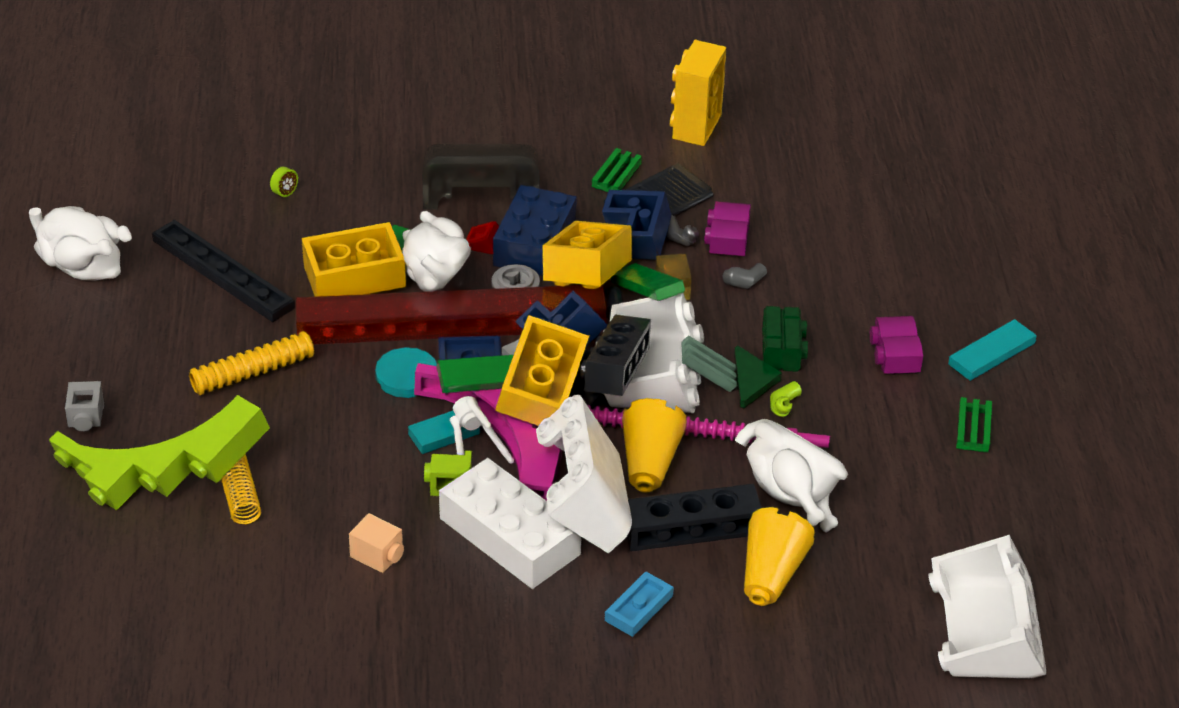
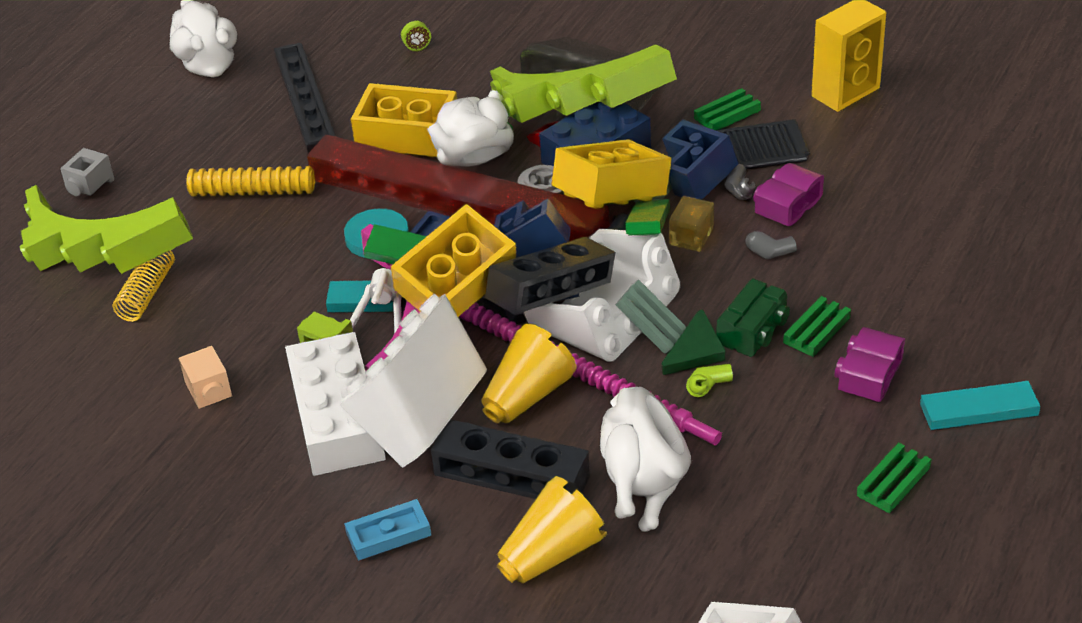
camera: 35 degrees right, 0 degrees up
none -> lime arch [490,44,677,123]
none -> green tile [783,296,851,357]

